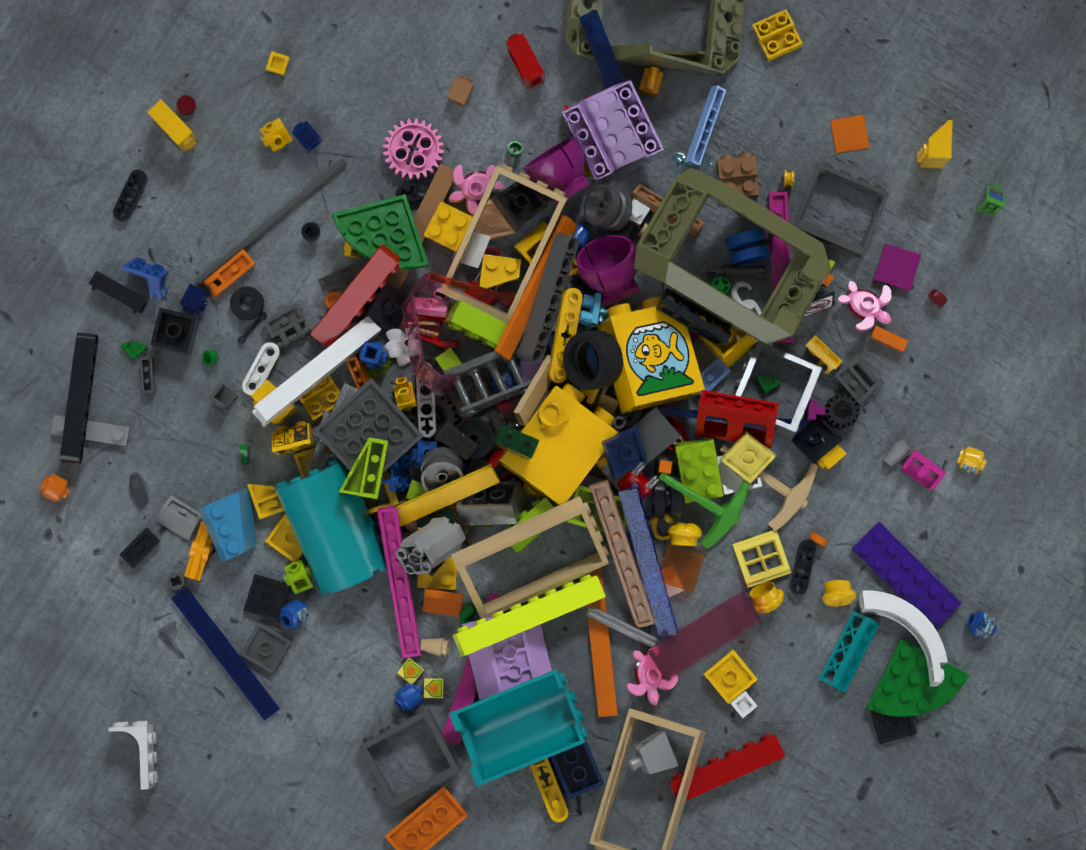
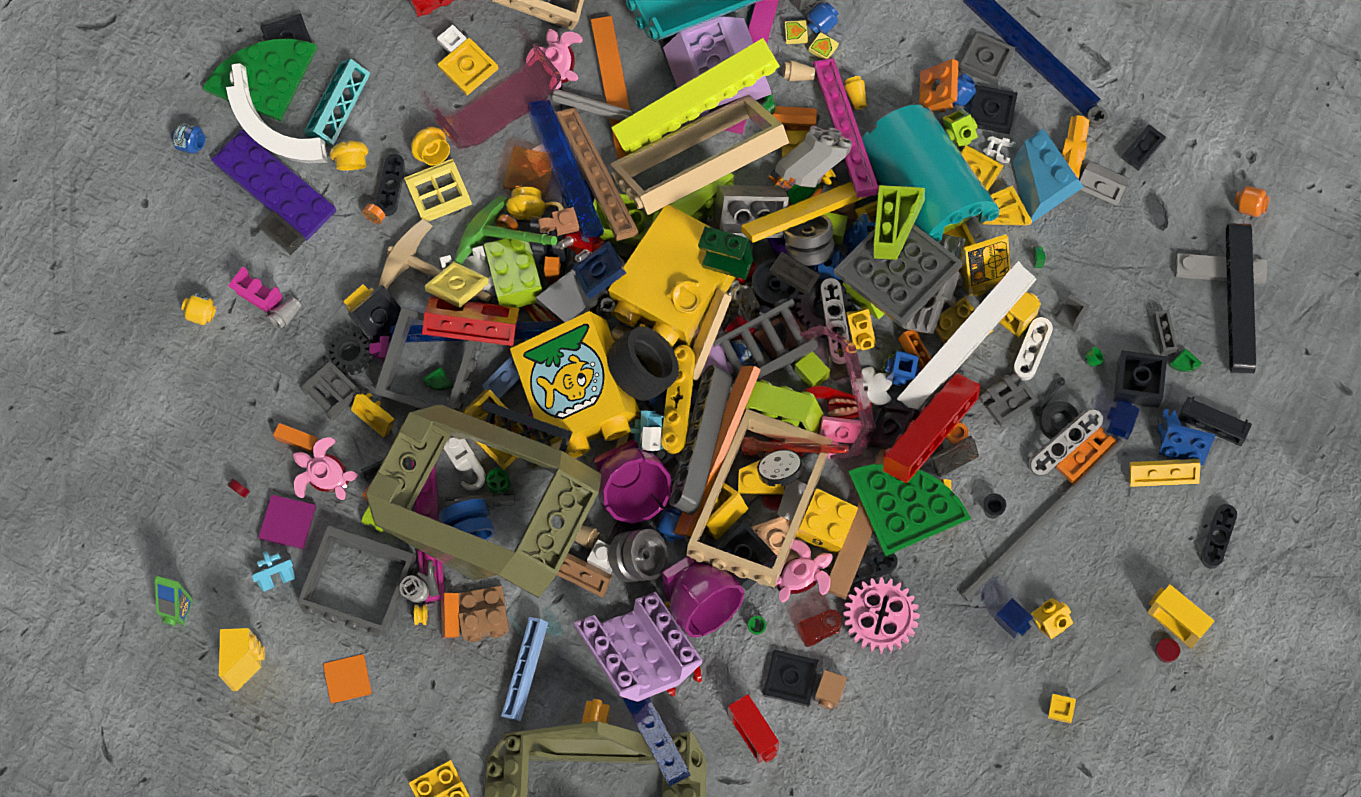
camera: 175 degrees right, 15 degrees down
none -> medium azure hips [252,551,295,592]
none -> clear smoke plate [258,211,306,255]
none -> light grey wheel [399,576,429,603]
none -> dark grey bar [417,560,440,597]
none -> orange piece [441,593,459,638]
none -> orange tile [496,214,519,231]
none -> nougat plate [538,207,579,236]
none -> white plate [640,427,661,451]
none -> tile [757,449,803,487]
none -> black tile [763,650,820,707]
none -> clear red piece [796,609,842,647]
none -> yellow cone [844,76,867,110]
none -> orange piece [919,58,958,113]
none -> white piece [983,136,1016,163]
none -> light grey beam [1029,408,1103,475]
none -> yellow plate [1129,459,1200,487]

